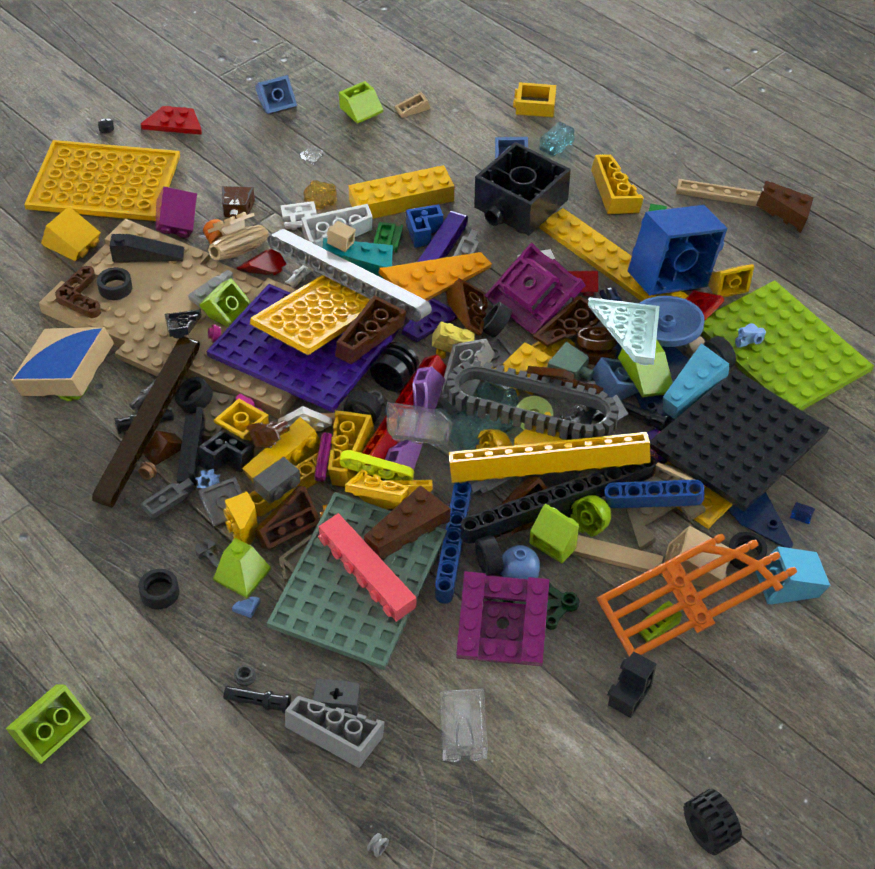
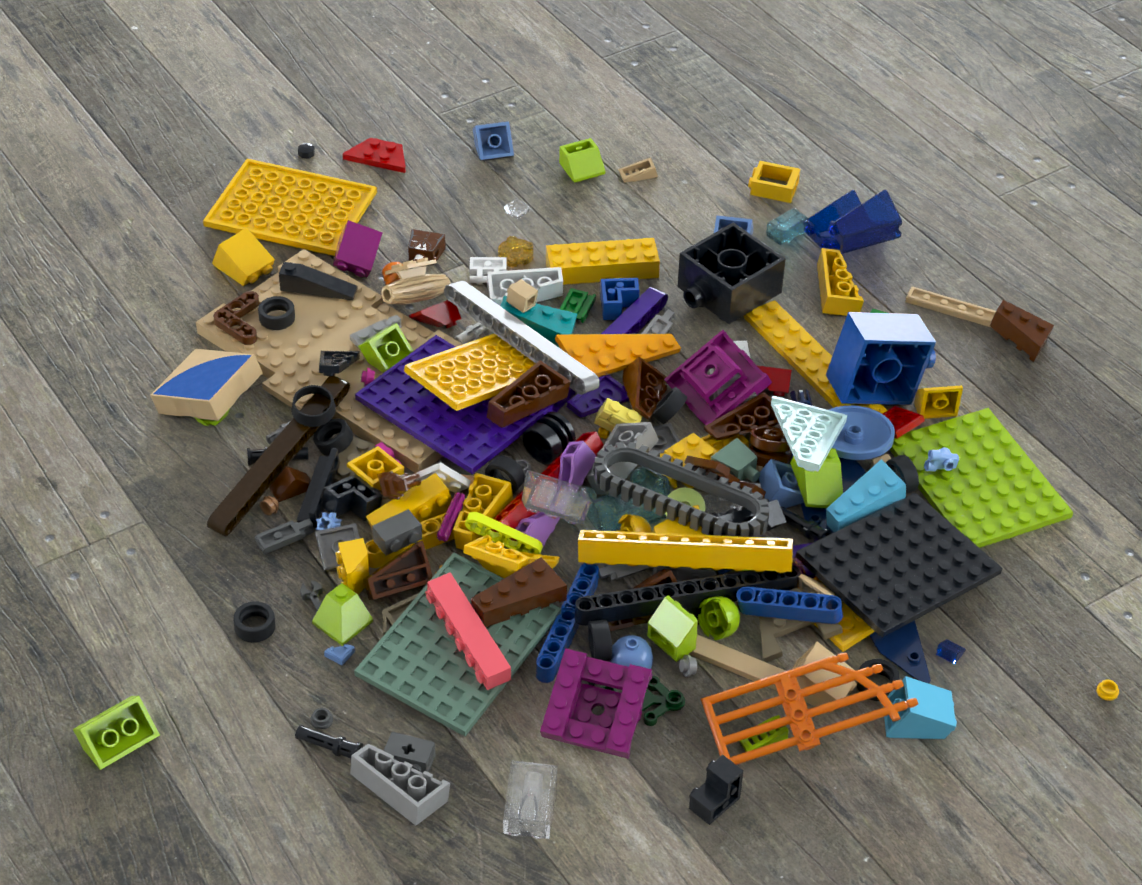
camera: 10 degrees right, 5 degrees down
none -> black tyre [291,385,336,427]
none -> light grey plate [679,655,697,677]
none -> clear blue windscreen [802,190,902,254]

